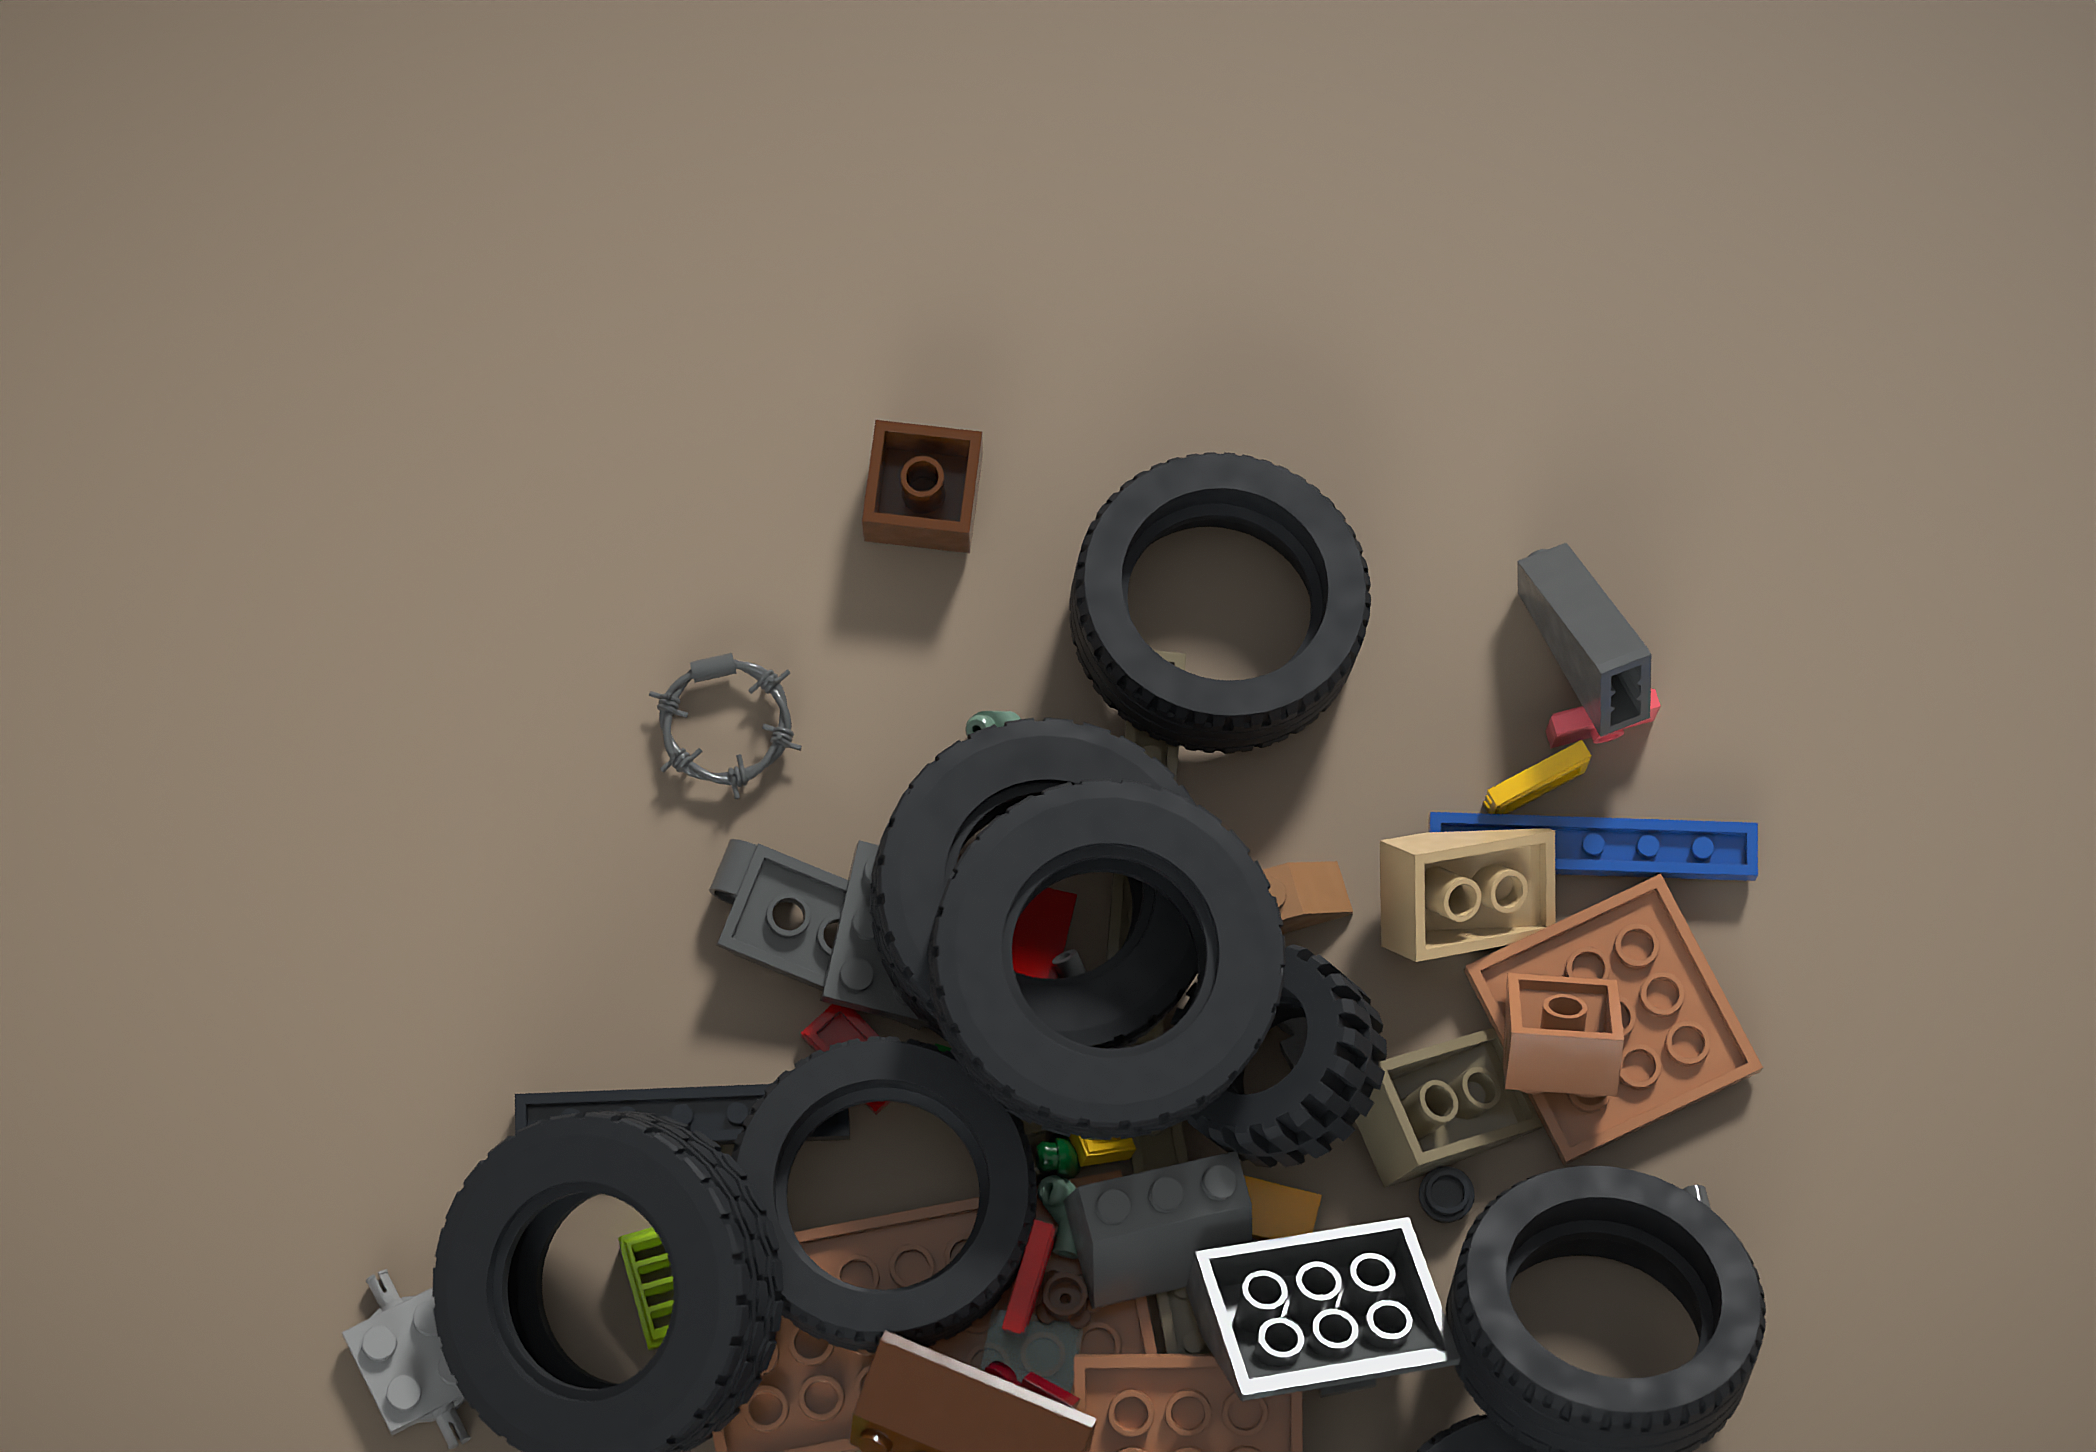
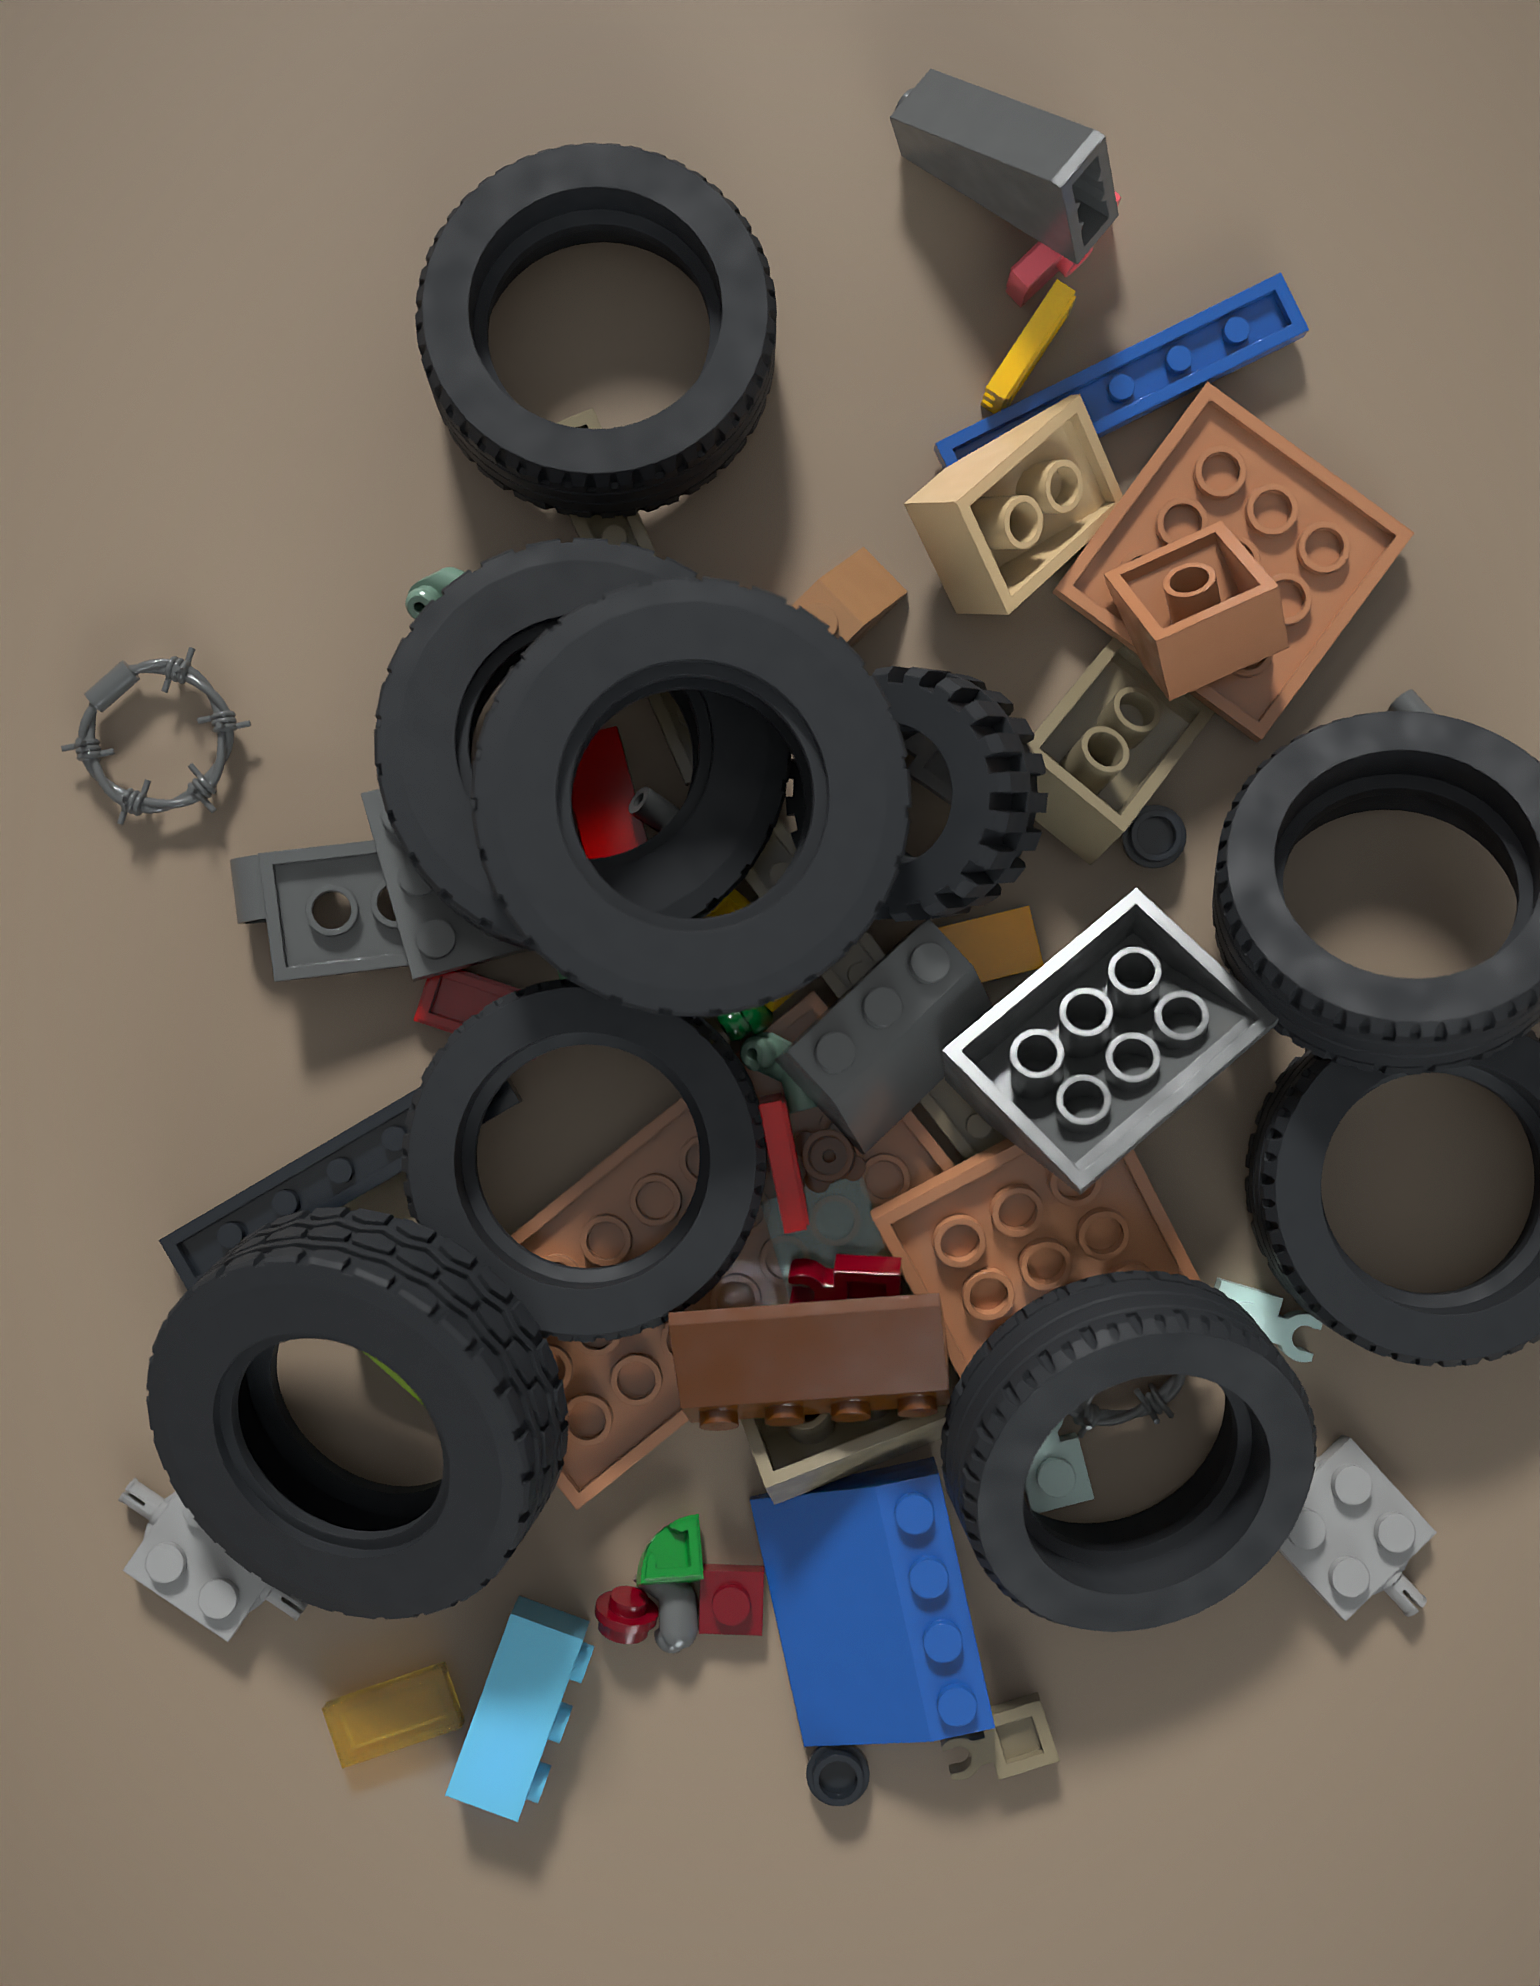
camera: 30 degrees left, 15 degrees up
reddish brown brick [862,420,983,553] -> none

